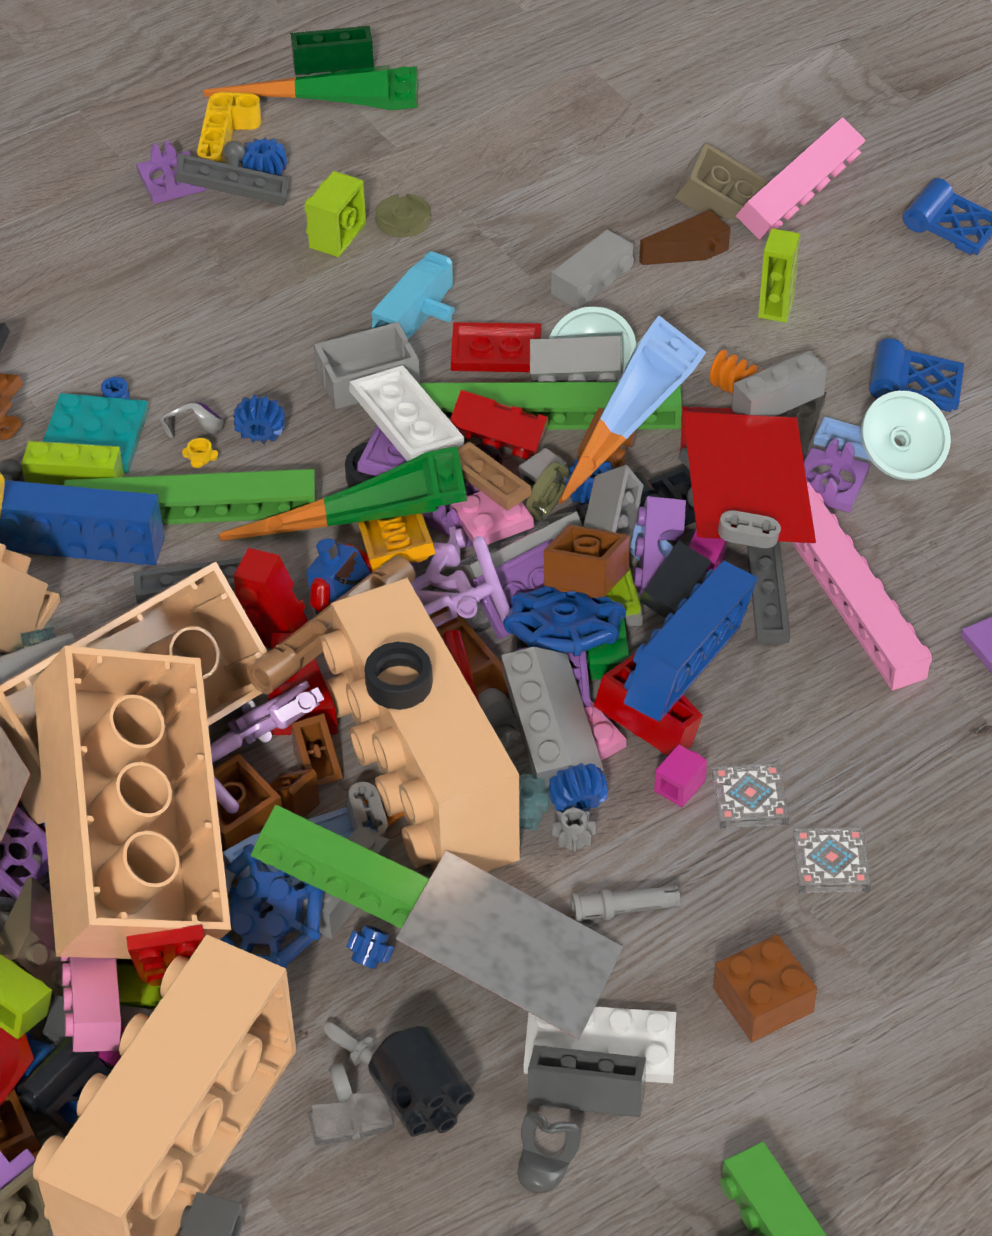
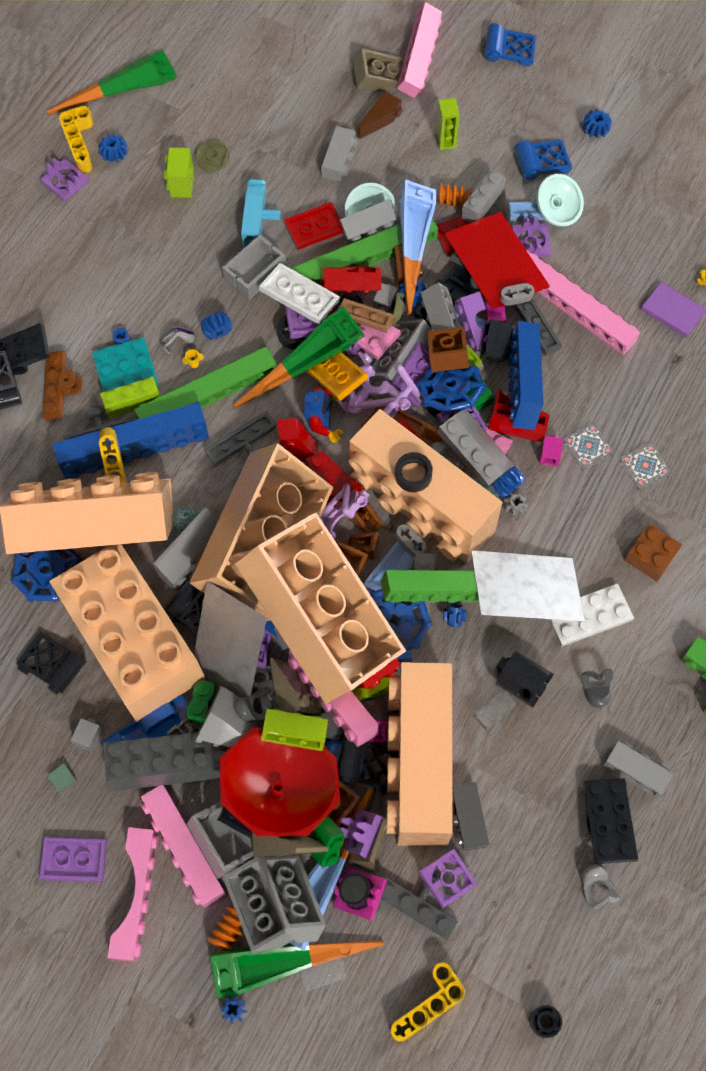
camera: 25 degrees left, 20 degrees up
dark grey plate [174,140,288,206] -> none
medium nougat piece [247,555,415,694] -> none
dark green brick [290,25,374,75] -> none
light grey piece [324,1022,375,1066] -> none
light grey tile [329,1063,354,1103] -> none
dark grey brick [528,1045,646,1117] -> none
light grey pin [570,884,680,923] -> none

